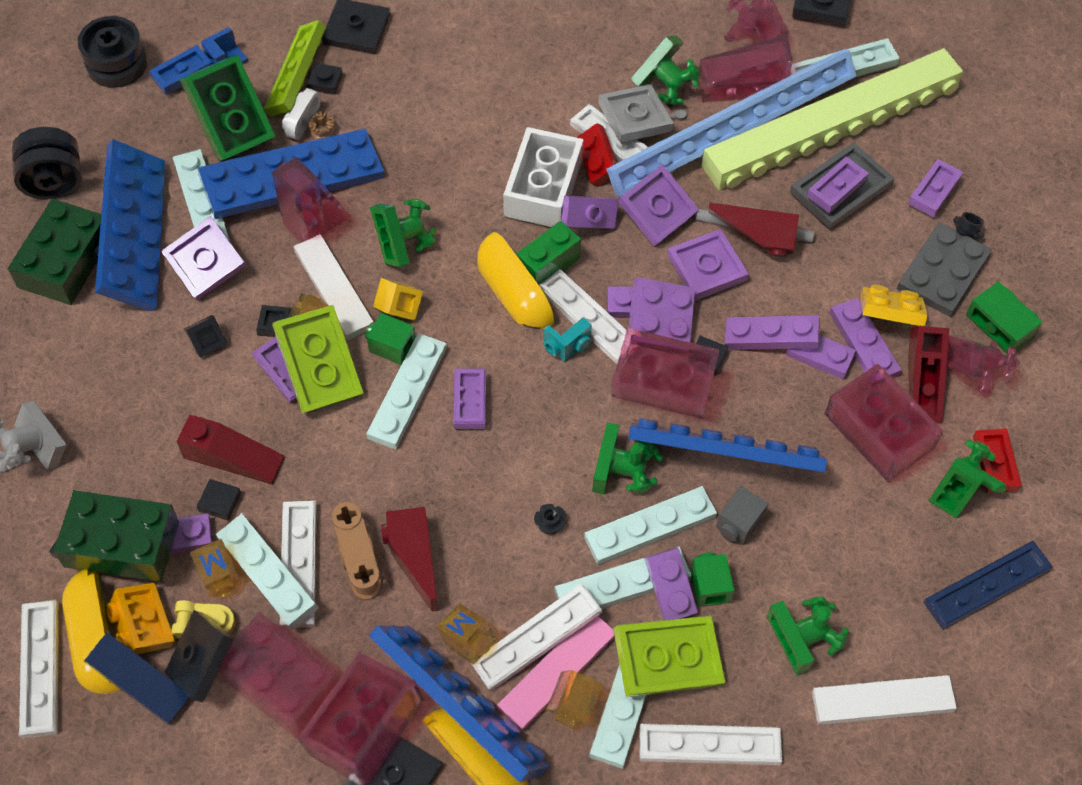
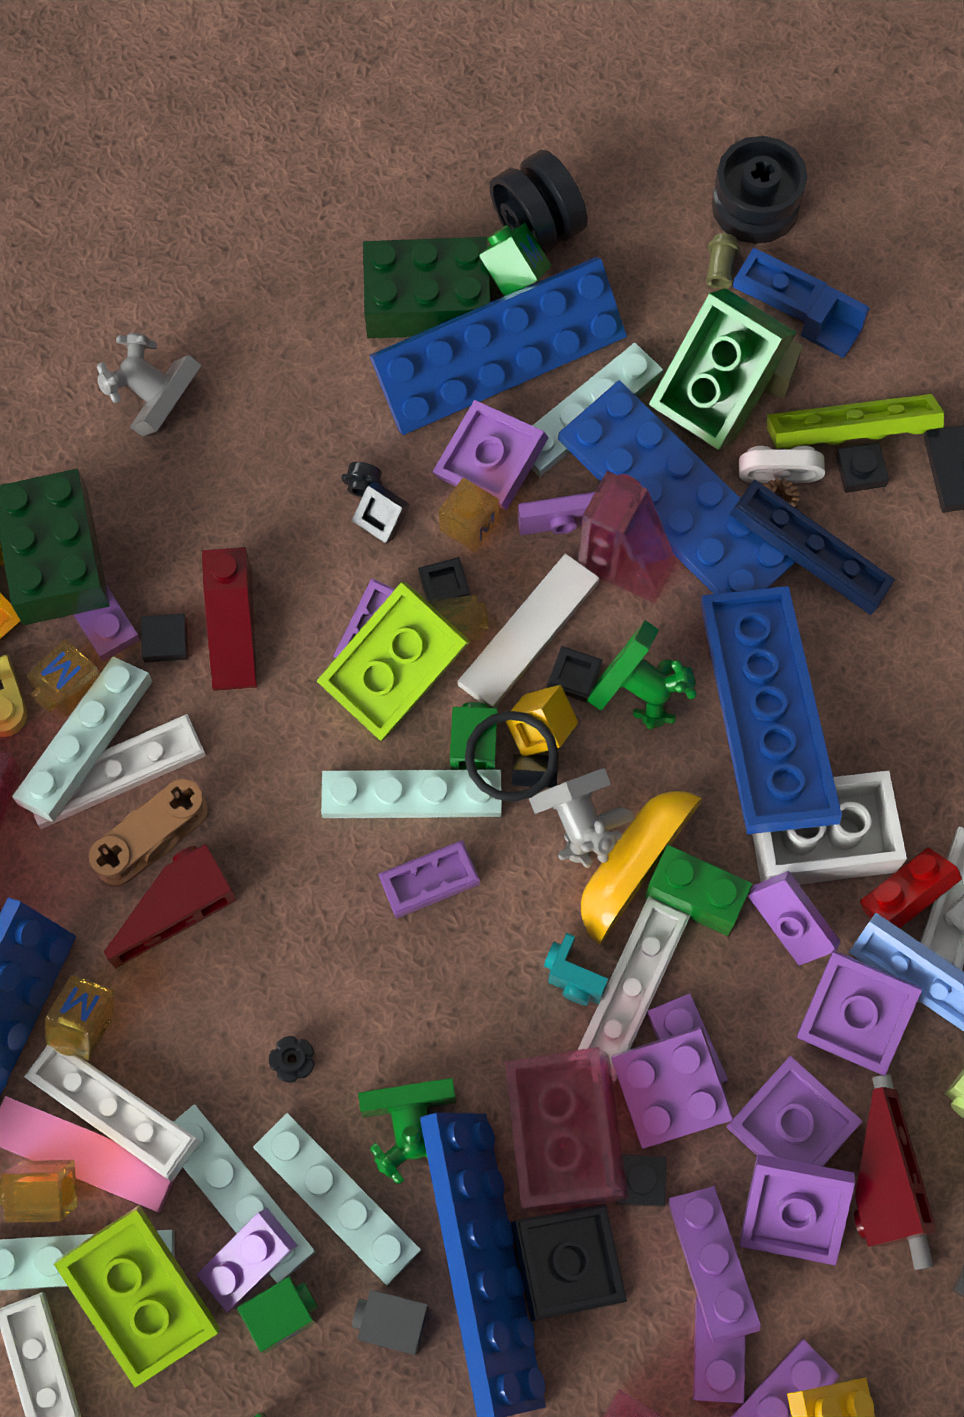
camera: 70 degrees right, 10 degrees up
none -> black plate [341,462,382,497]
none -> clear yellow brick [439,477,499,552]
none -> black piece [464,711,559,802]
none -> brick [479,223,552,296]
none -> black plate [511,1204,627,1322]
none -> black tile [512,754,558,788]
none -> medium lavender plate [518,491,606,535]
none -> light grey piece [529,768,635,868]
none -> black tile [547,646,603,703]
none -> blue plate [701,586,842,834]
none -> olive pin [706,233,740,289]
none -> dark blue tile [729,479,895,615]
none -> medium lavender plate [740,1154,855,1265]

